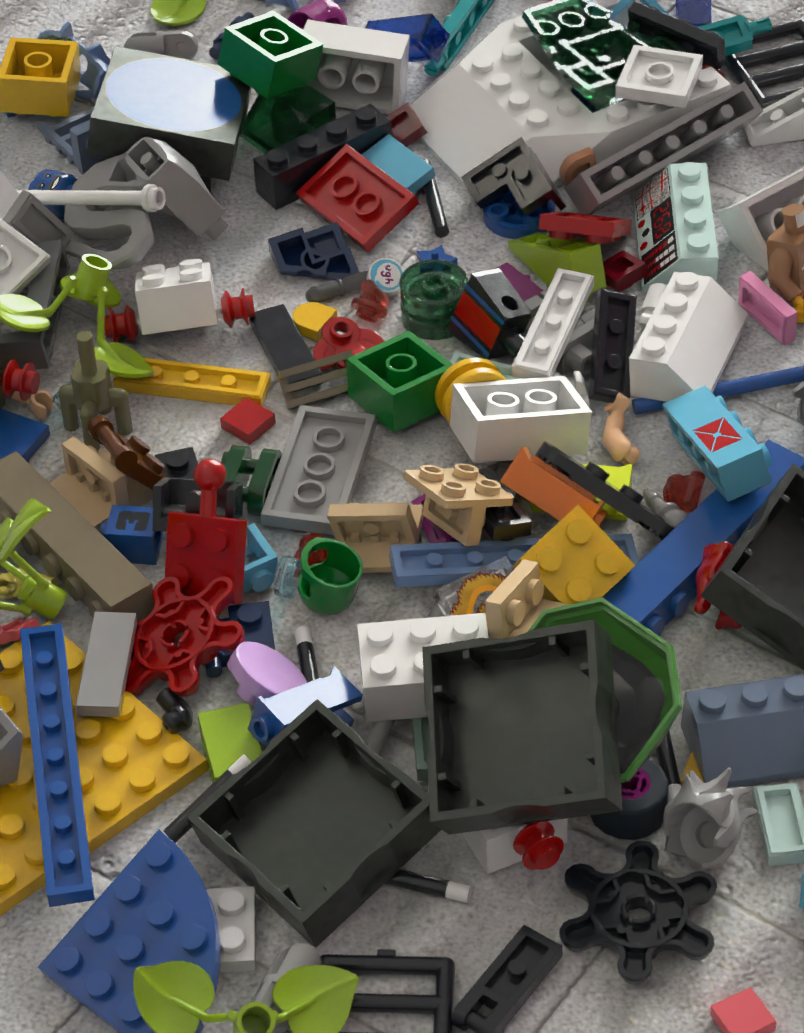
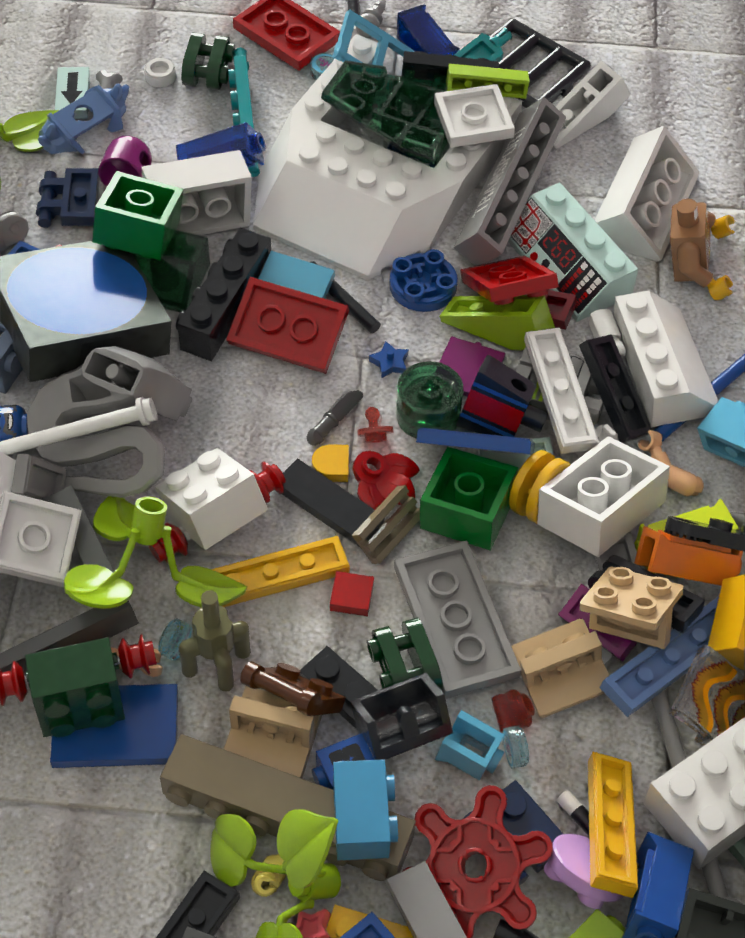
camera: 35 degrees left, 10 degrees up
red plate [164,459,247,604] -> none
dark blue slope [268,222,359,280] -> none
green helmet [298,538,363,615] -> none
white tile [366,258,405,297] -> none
plate [386,102,428,147] -> none
black panel [461,137,567,215] -> none
nougat tile [559,147,596,185] -> none
bright pink tile [738,271,797,346] -> none
none -> dark azure brick [333,759,398,861]
none -> blue tile [416,428,535,455]
none -> lime piece [446,64,530,99]
none -> yellow tile [588,752,638,898]

